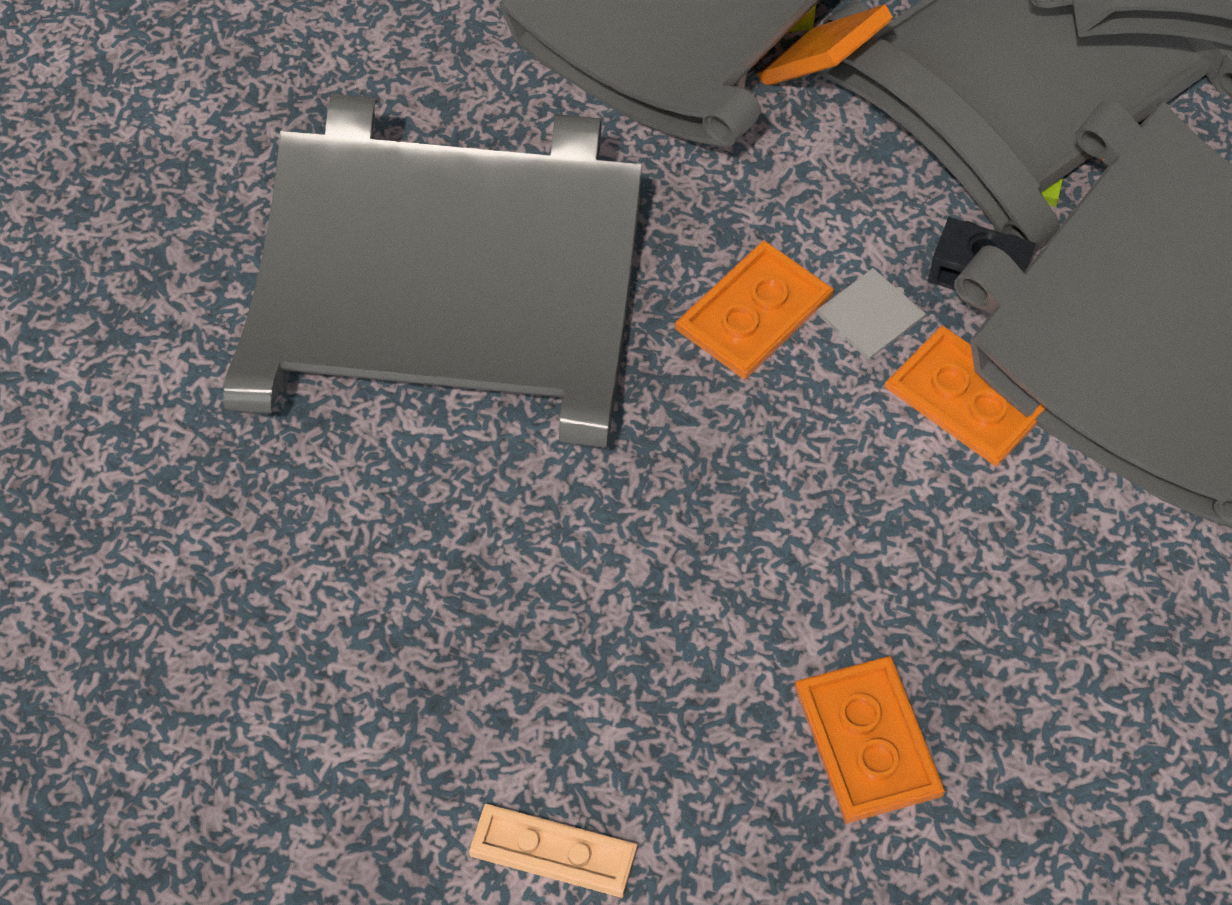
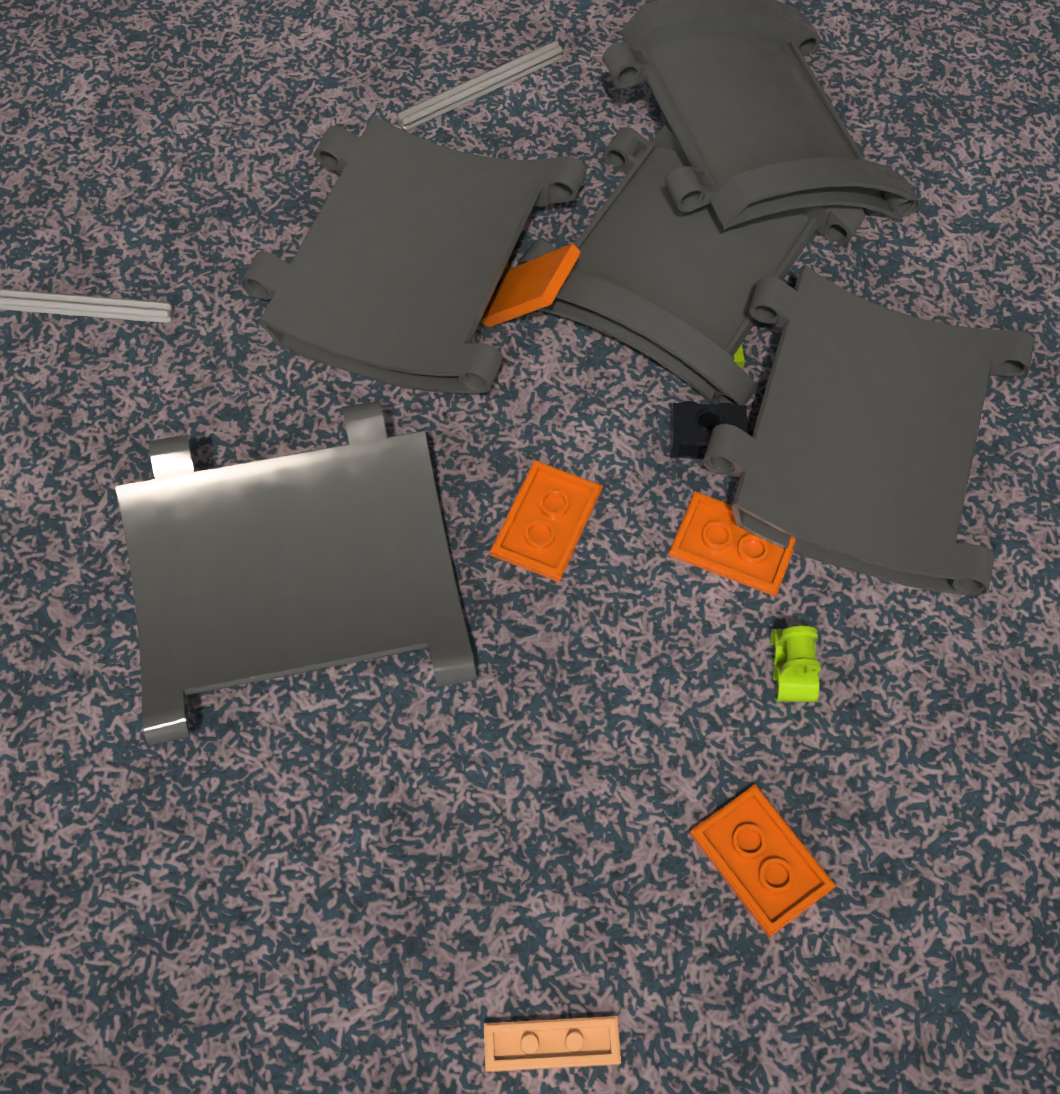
camera: 20 degrees left, 5 degrees up
light grey piece [816,268,926,360] -> none
none -> lime piece [770,626,821,702]

